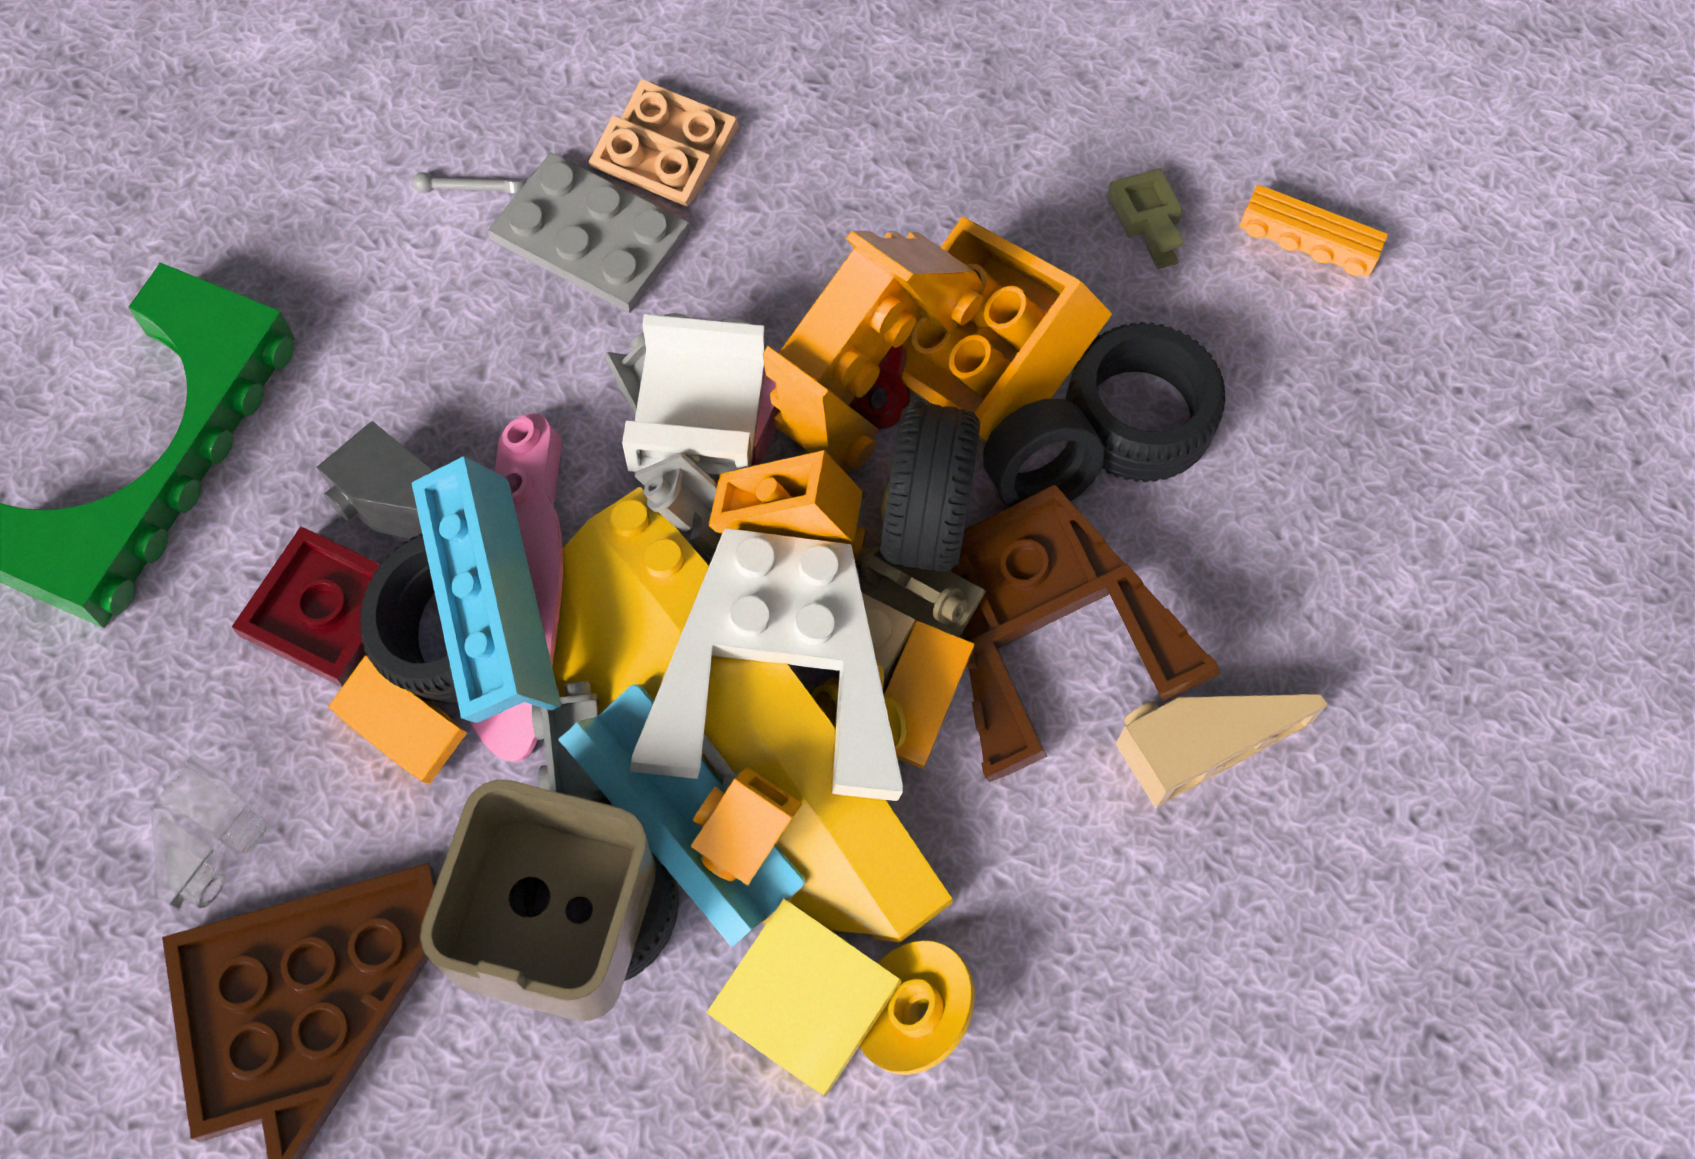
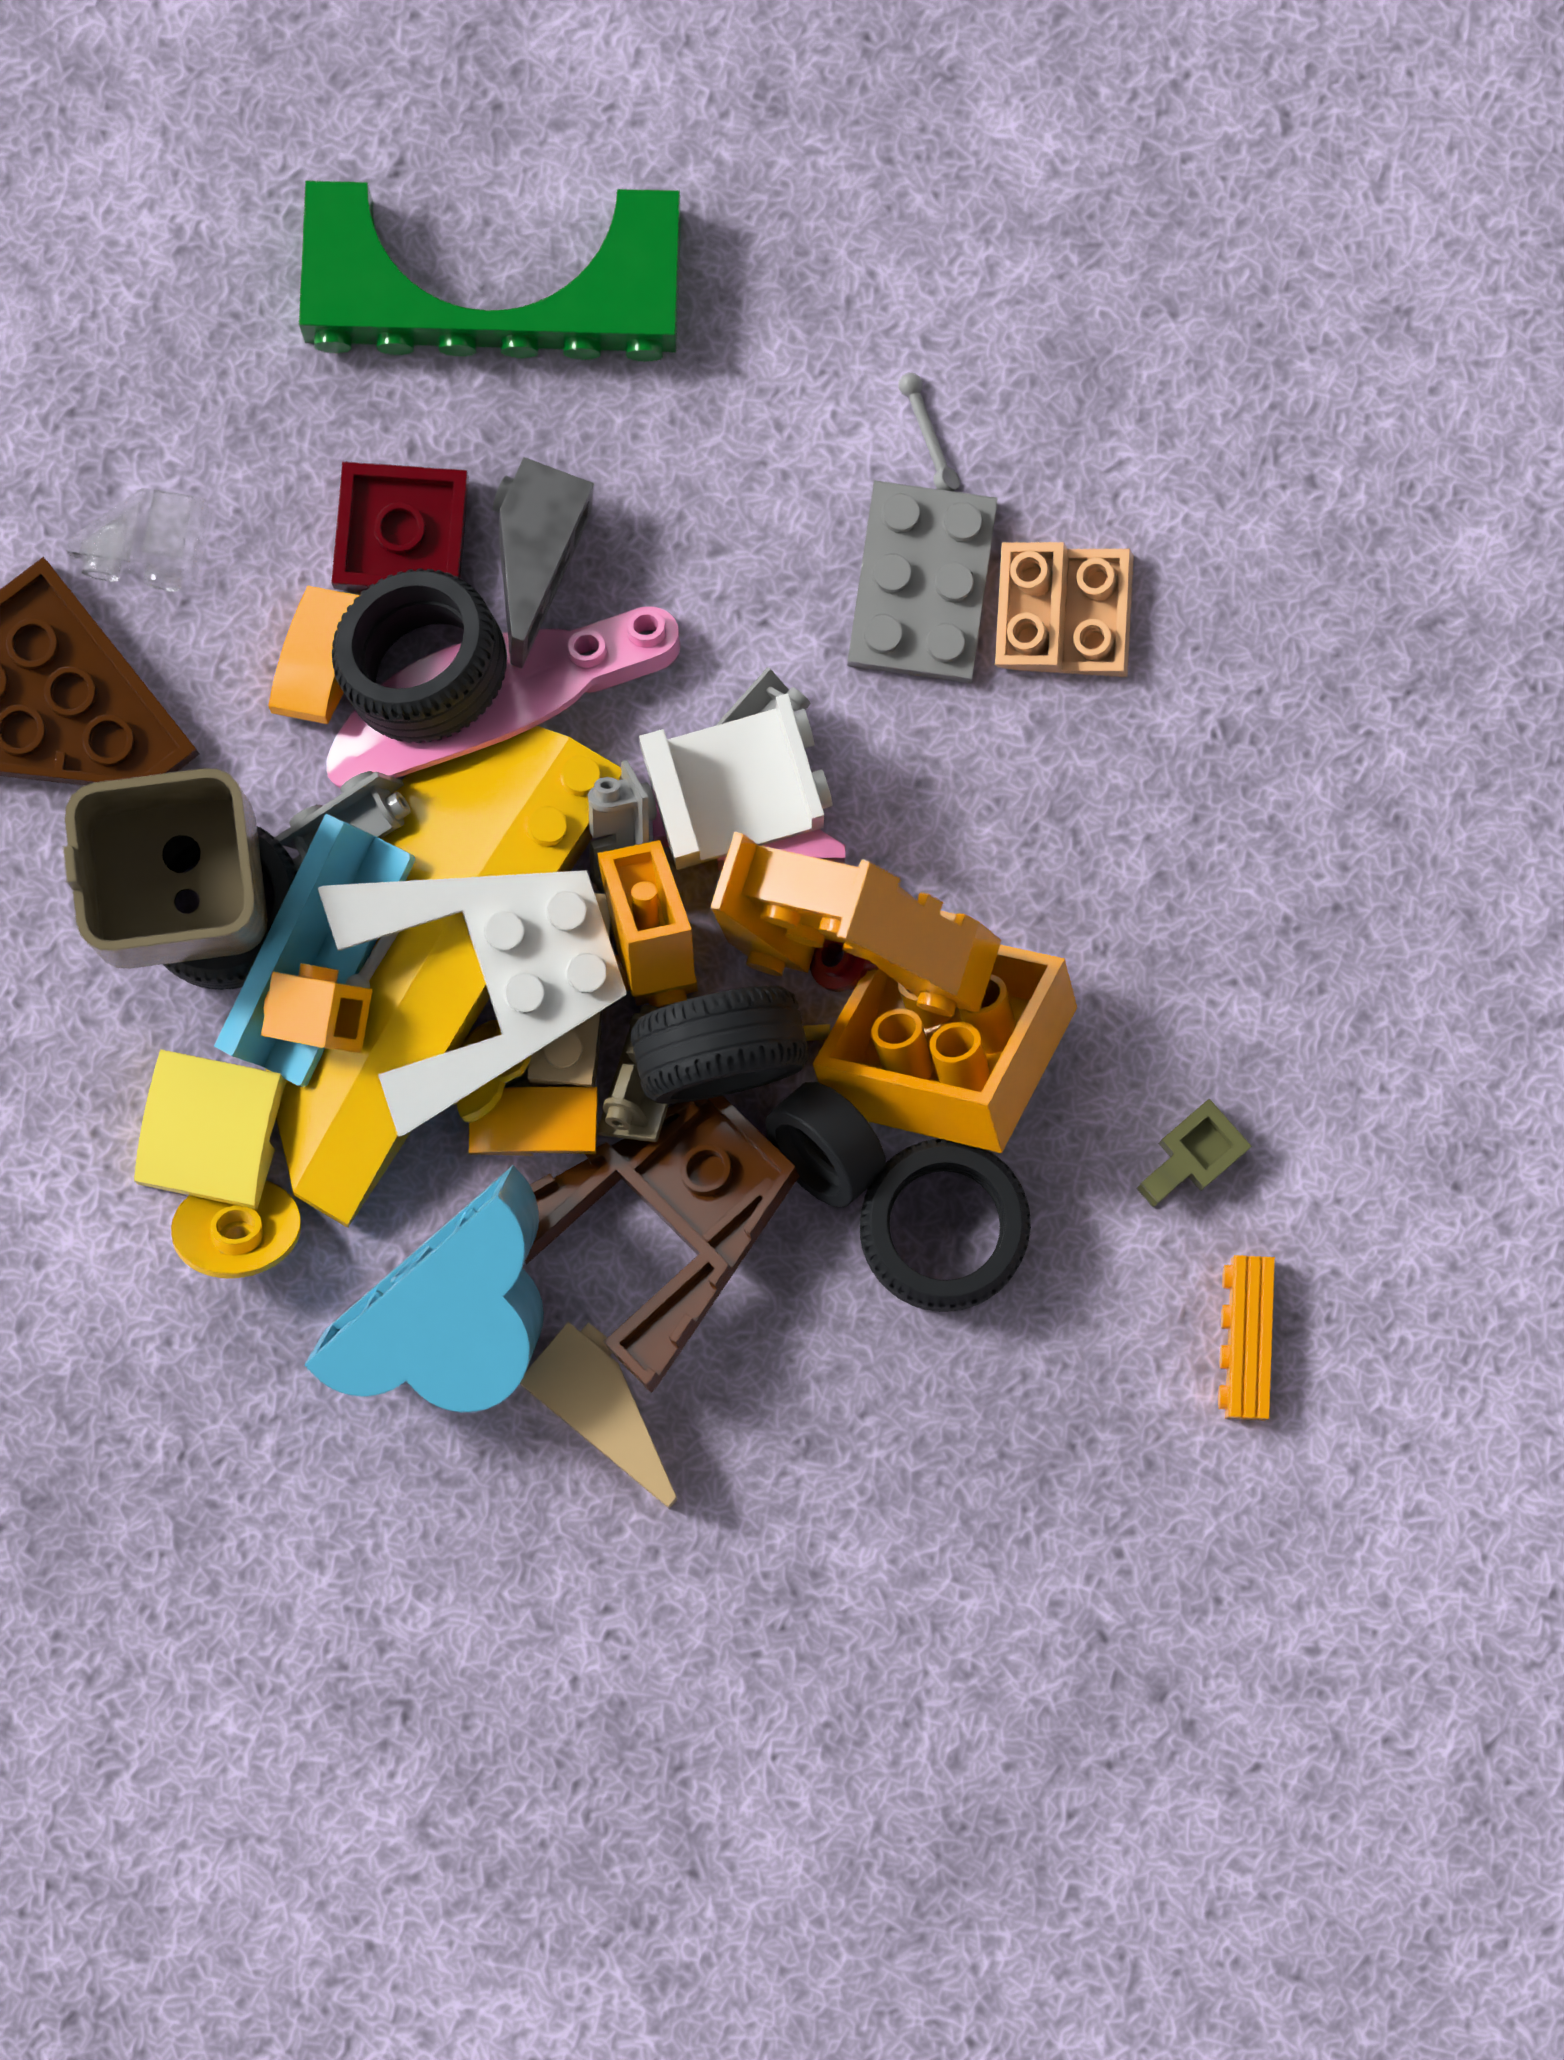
camera: 70 degrees right, 15 degrees up
medium azure panel [411,456,561,723] -> none
none -> medium azure brick [304,1165,544,1412]

